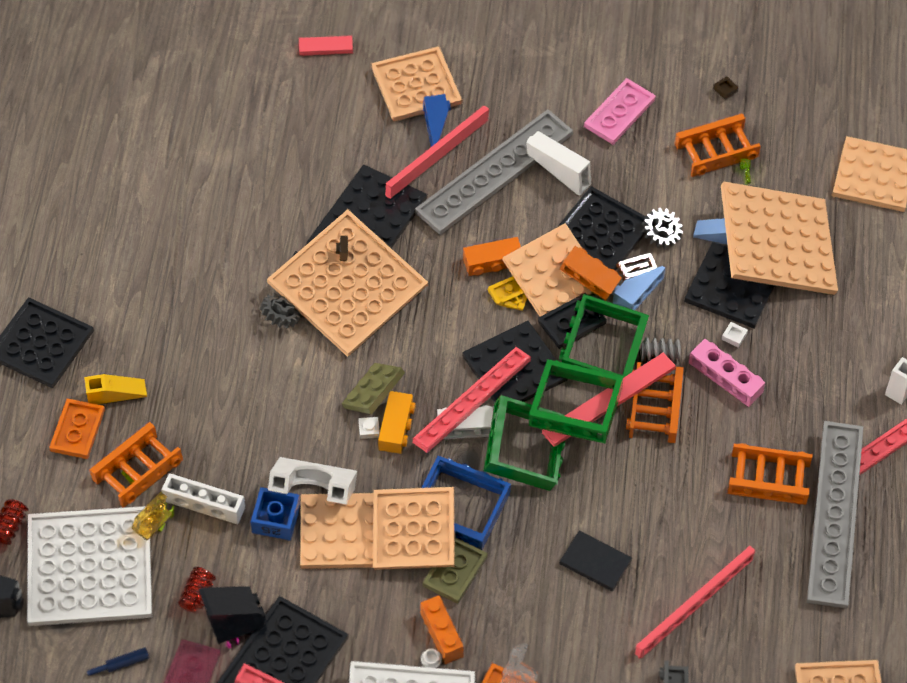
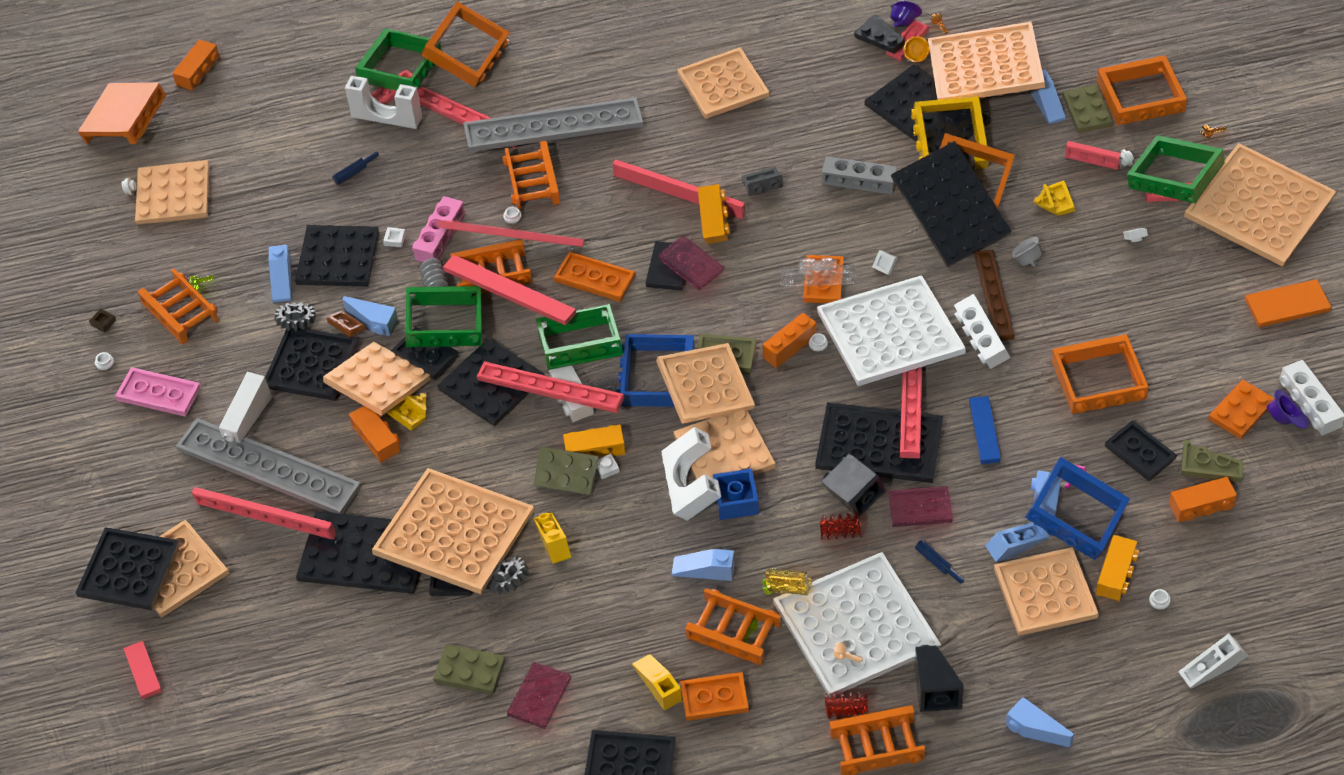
camera: 105 degrees left, 5 degrees down
white brick [162,473,245,524] -> none
dark brown plate [336,236,348,261] -> none
blue slope [423,94,451,147] -> none
green window [529,359,623,444] -> none
orange brick [559,246,622,301] -> none
light nougat plate [721,182,838,295] -> none
none -> black plate [75,527,181,611]
none -> white plate [95,352,114,370]
none -> white plate [122,178,137,195]
none -> dark blue axle [332,151,379,185]
none -> olive plate [433,644,505,695]
none -> coral tile [437,219,584,247]
none -> white plate [503,207,522,224]
none -> clear pink tile [507,662,571,729]
none -> yellow slope [533,512,571,564]
none -> orange tile [553,251,636,302]
none -> clear pink tile [658,235,724,291]
none -> light blue slope [672,549,734,581]
none -> light orange brick [698,184,730,244]
none -> light nougat hand [834,643,862,663]

